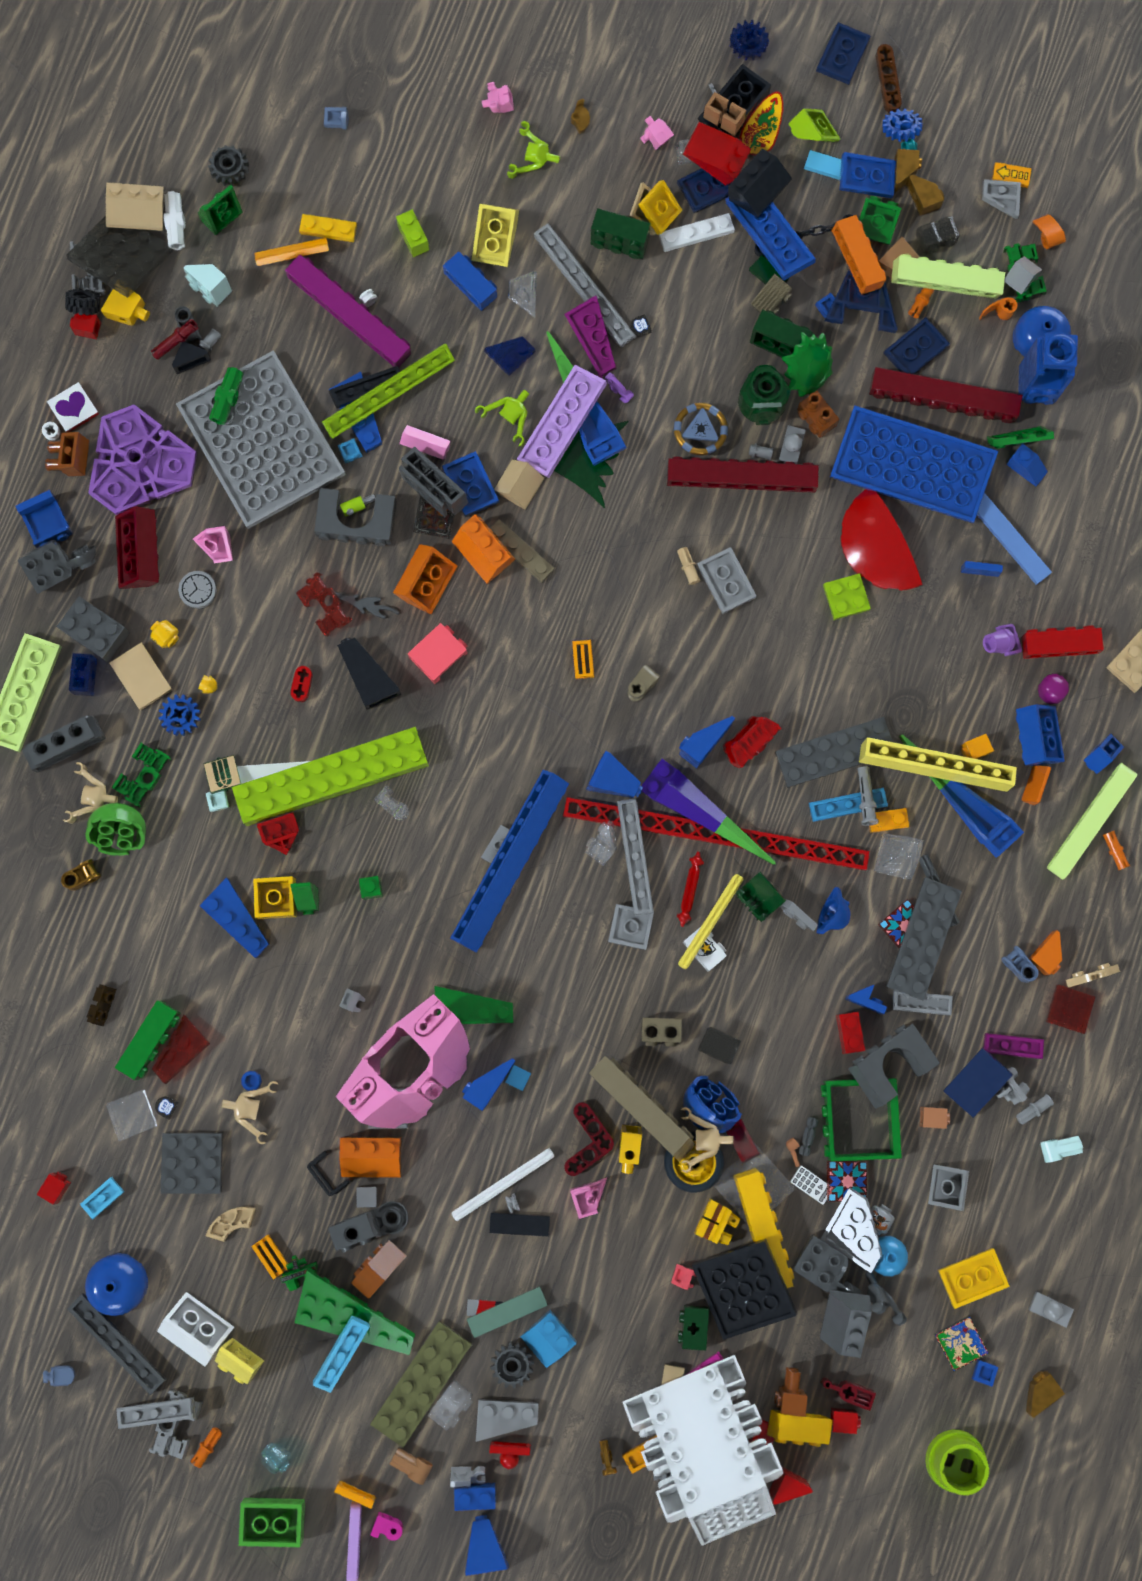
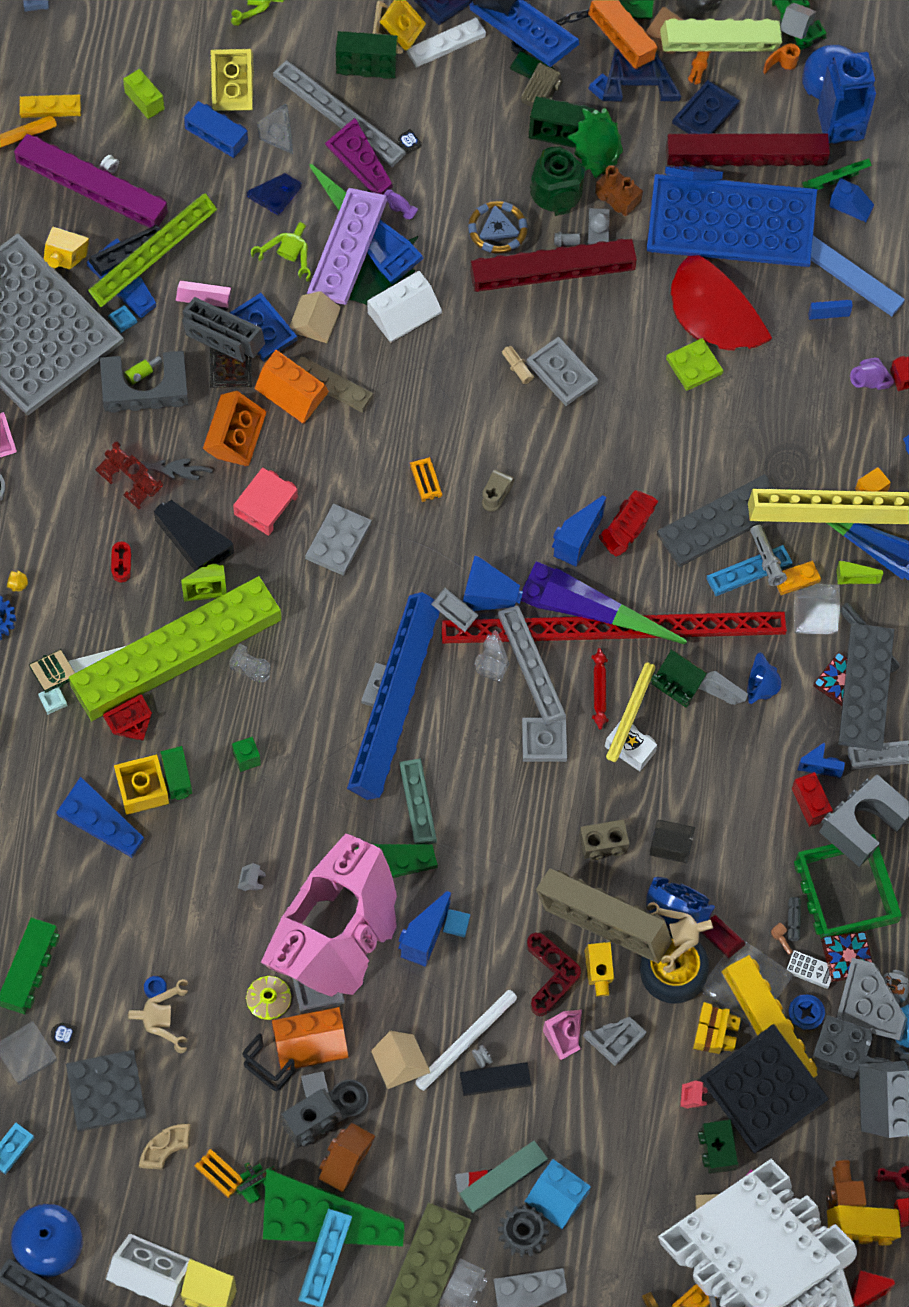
camera: 15 degrees left, 15 degrees down
clear red wing [152,1015,210,1084] -> none
none -> yellow torso [44,227,89,269]
none -> lime slope [181,564,226,602]
none -> tan dish [246,976,291,1020]
none -> light grey plate [305,504,372,576]
none -> white slope [368,271,442,343]
none -> tan slope [371,1031,430,1089]
none -> sand green tile [399,758,437,844]
none -> light grey tile [431,588,478,632]
none -> light grey wing [583,1017,647,1066]
none -> blue tile [665,166,723,180]
none -> blue gear [788,994,825,1031]
none -> lime slope [837,561,883,584]

